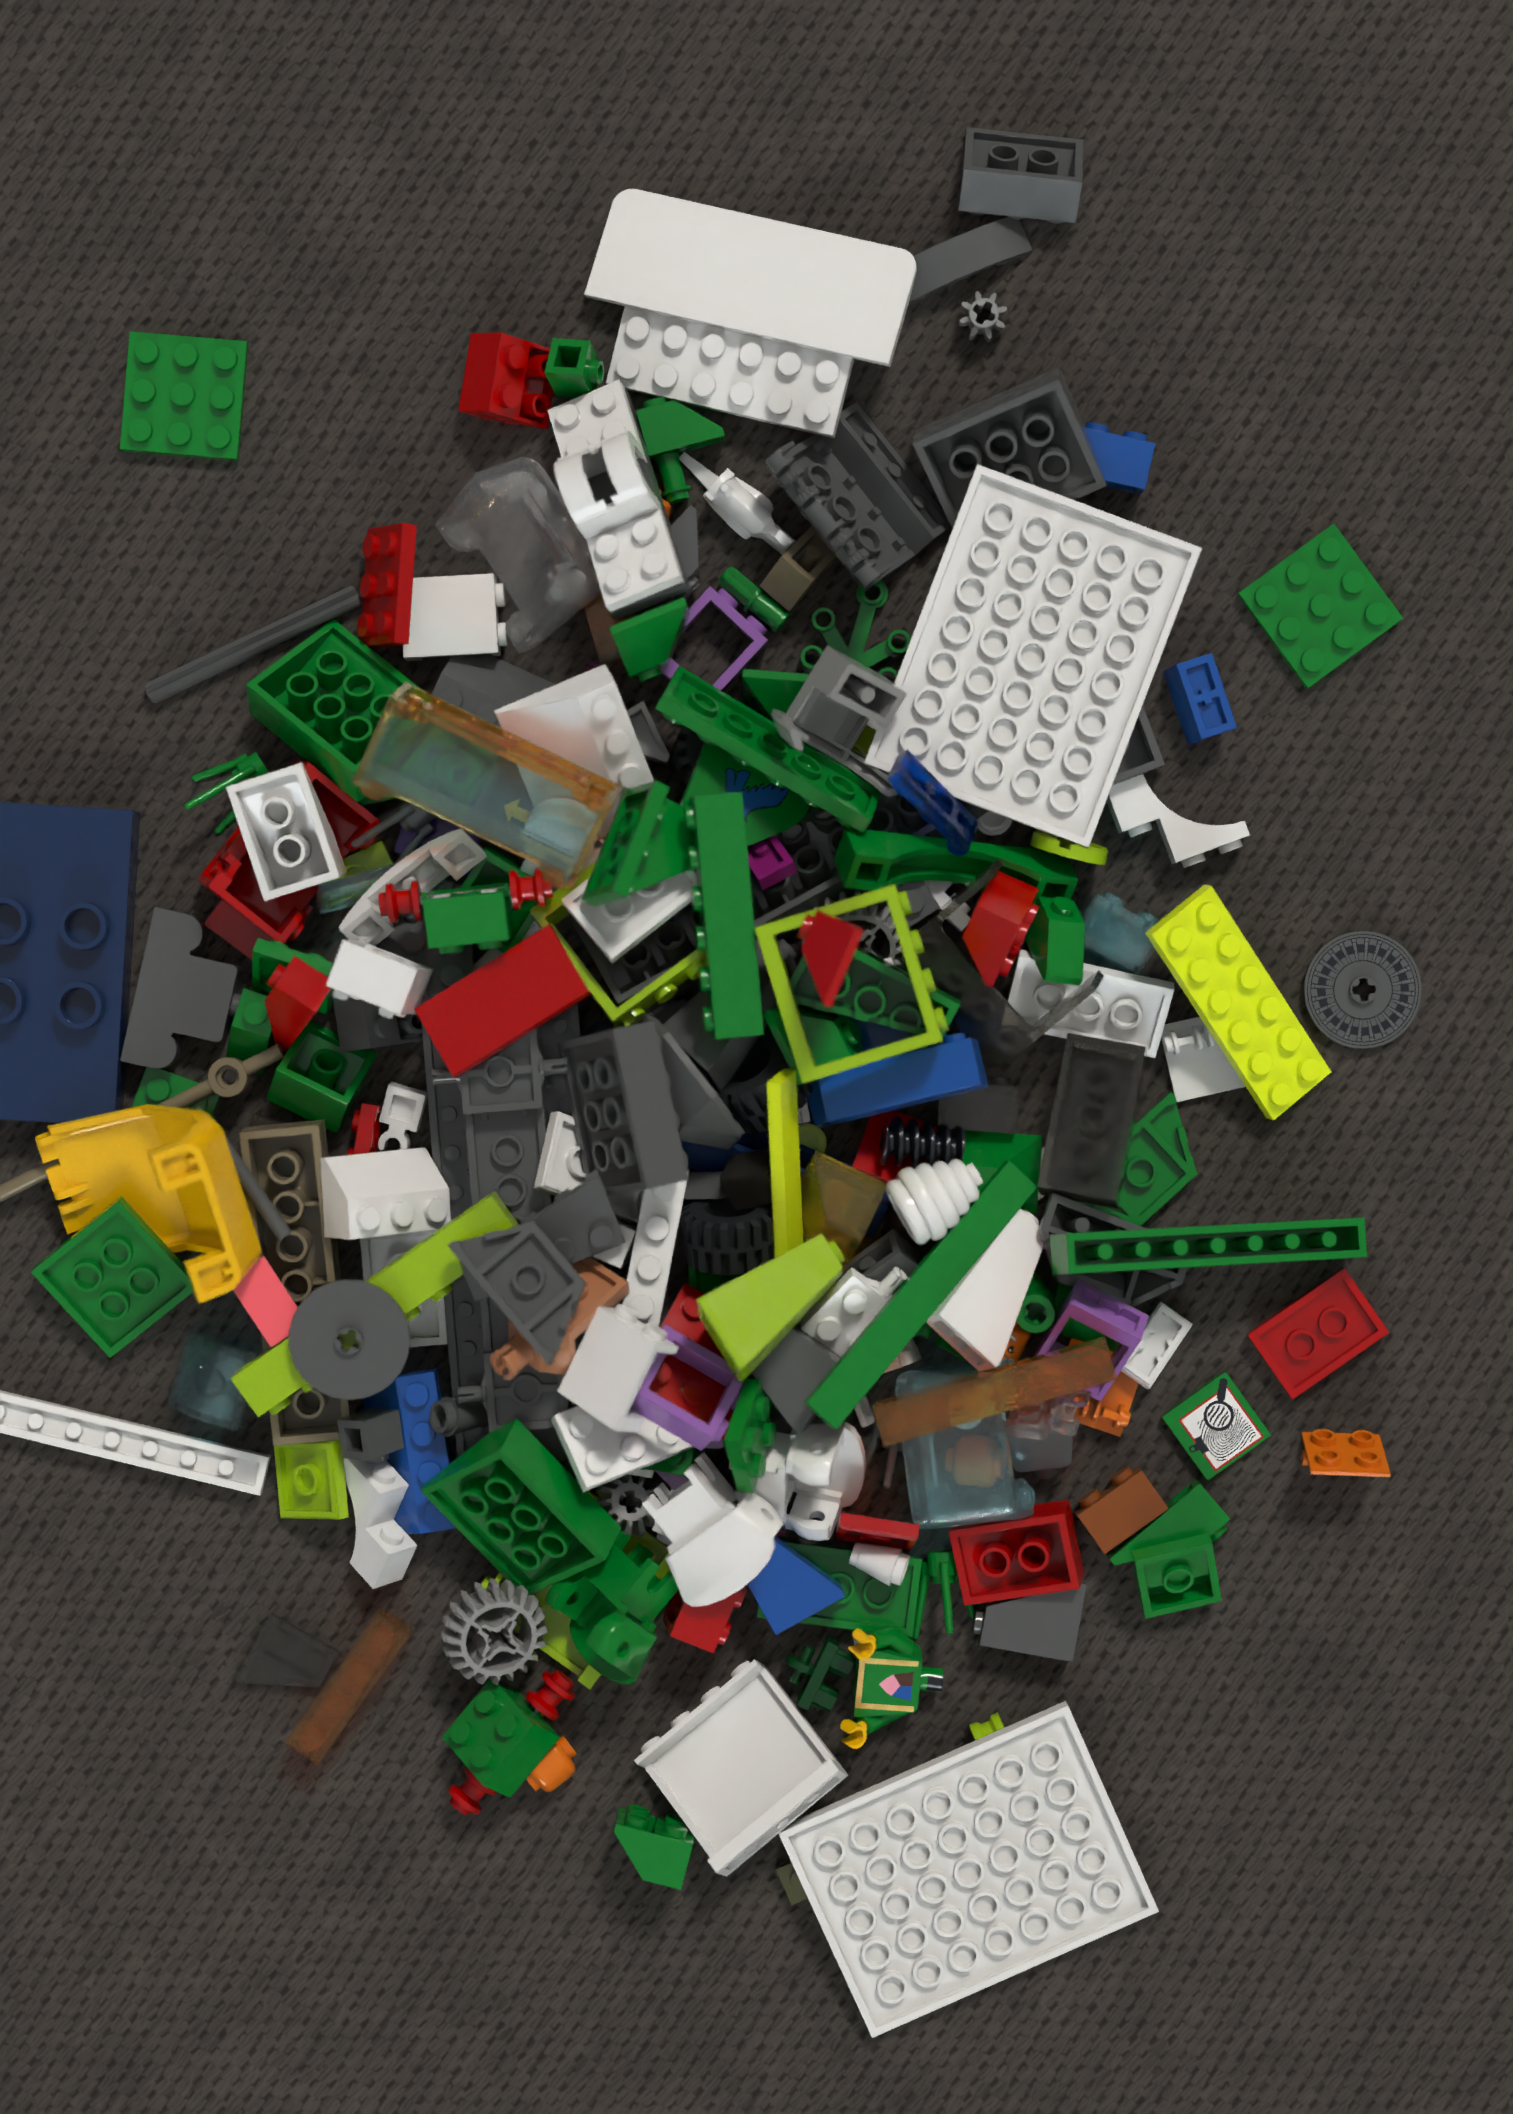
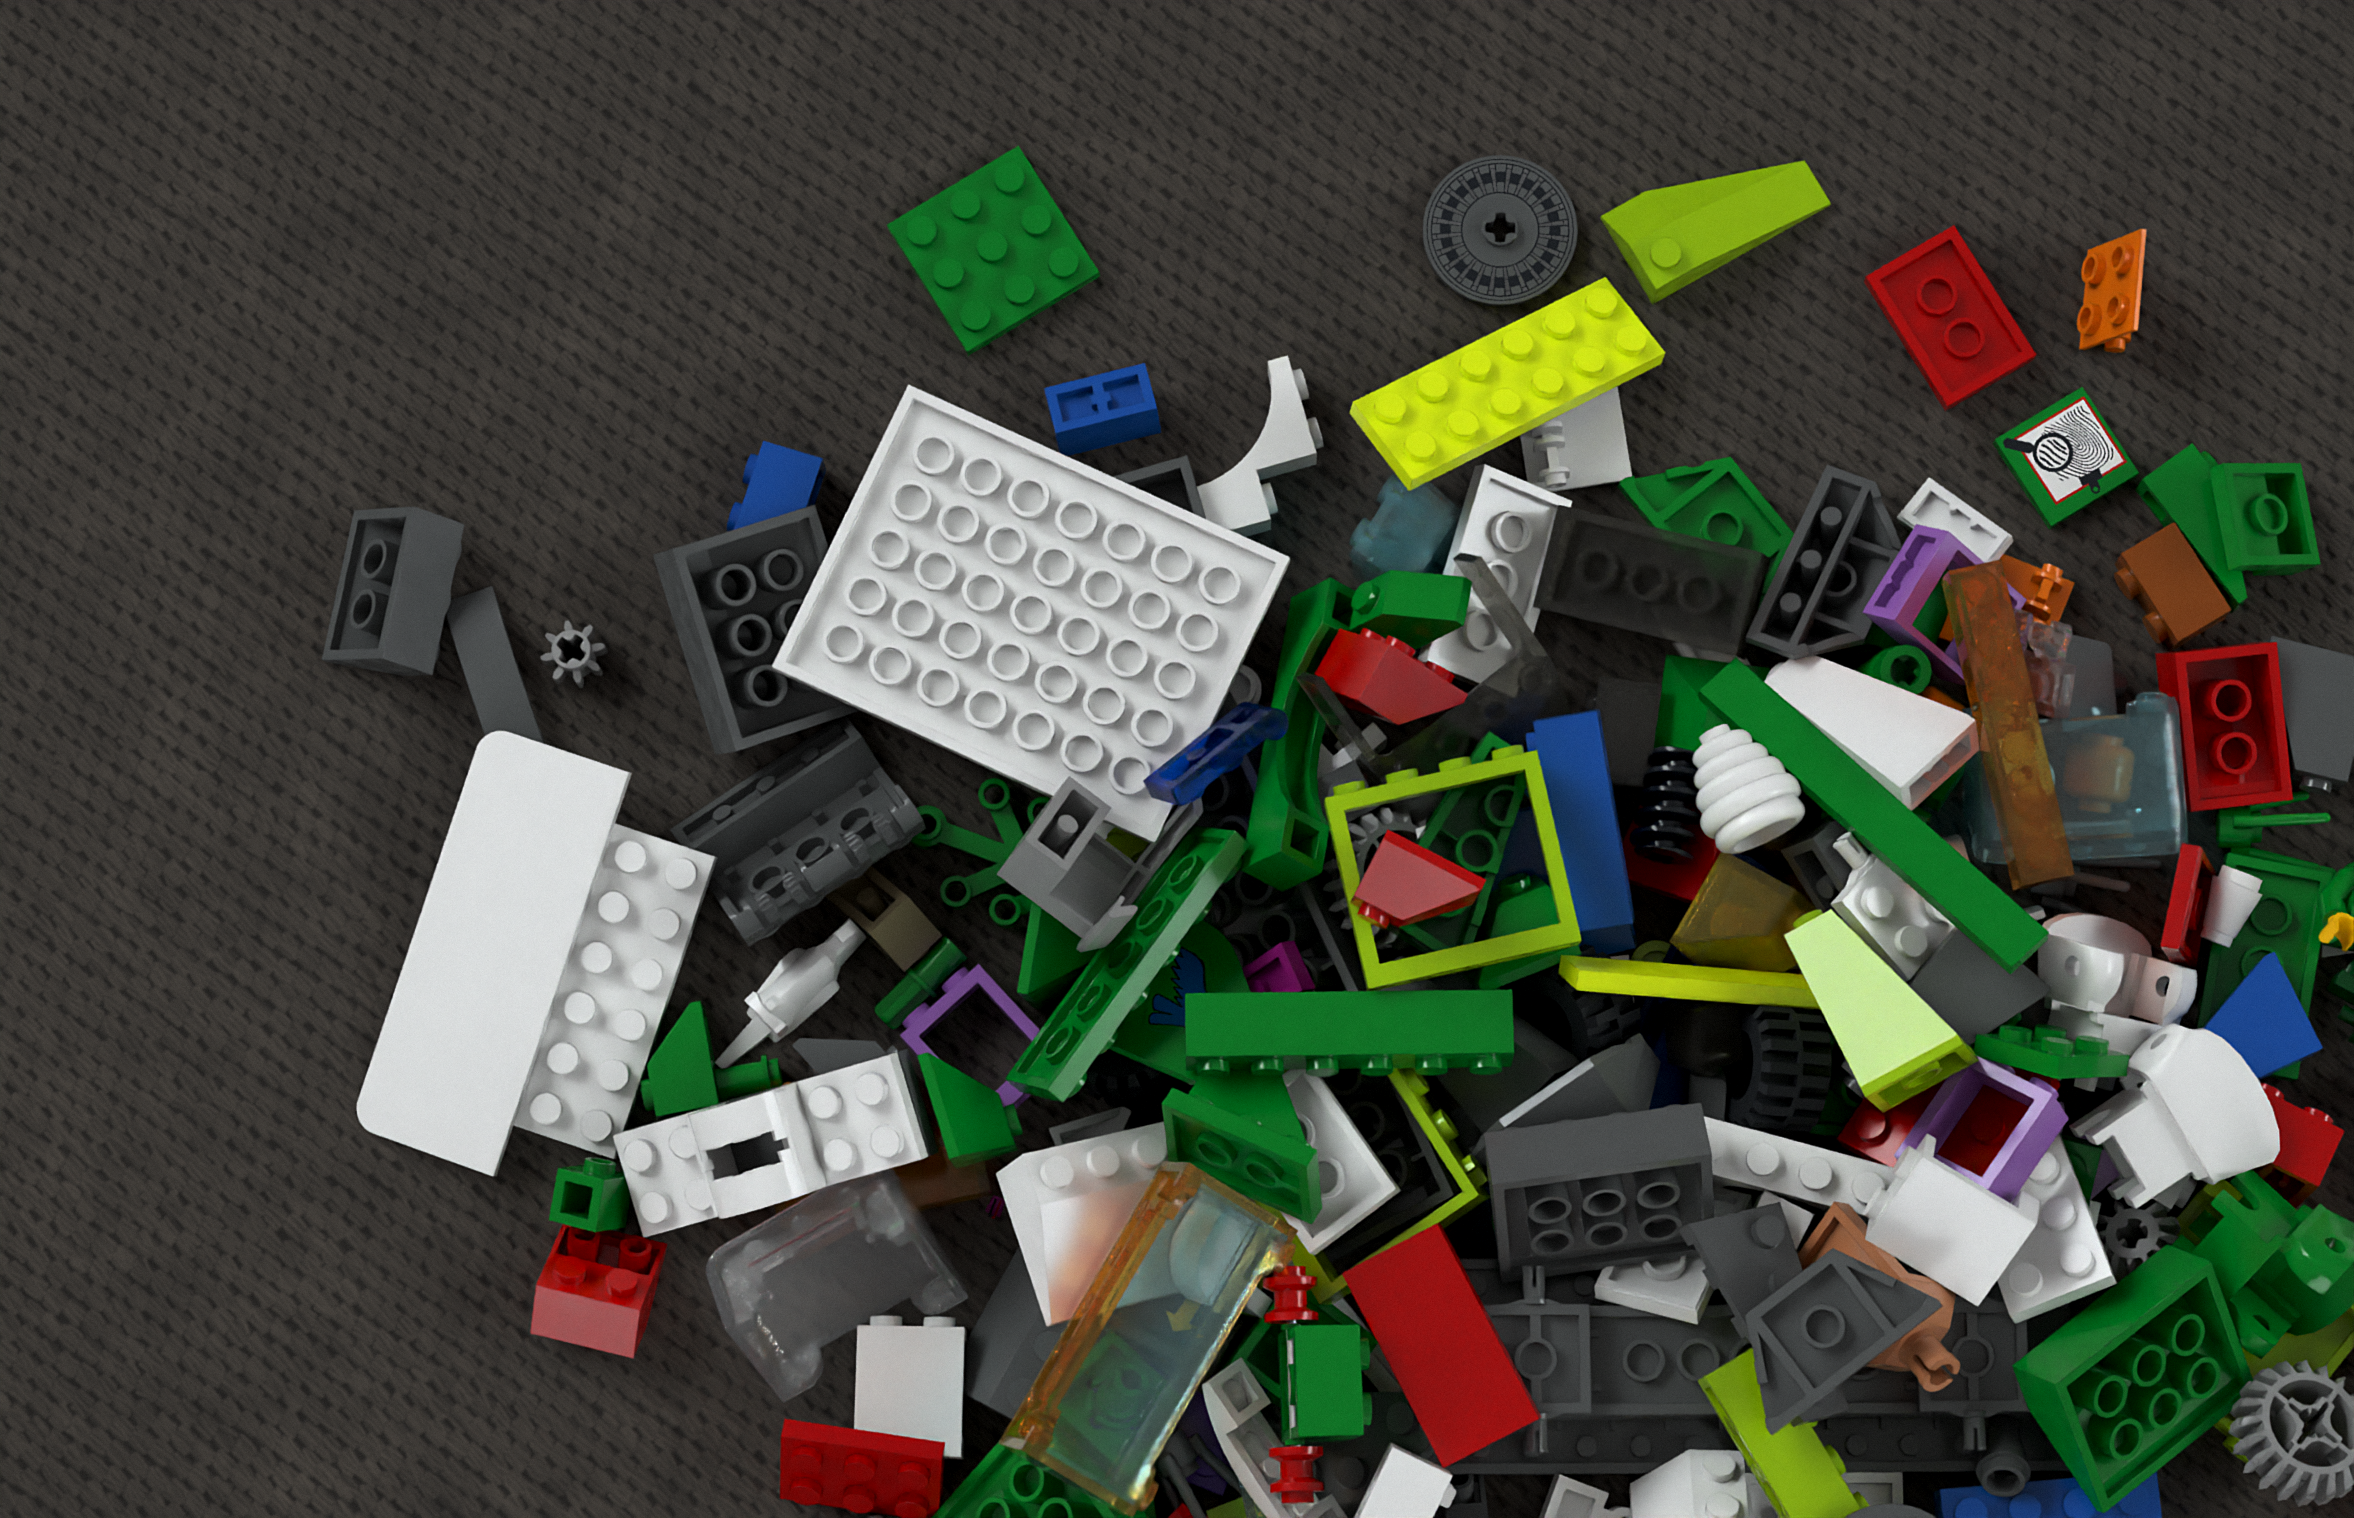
camera: 80 degrees left, 10 degrees down
lime tile [1030,830,1109,865] -> none
green brick [1050,1218,1367,1275] -> none
none -> lime wedge [1600,160,1831,304]

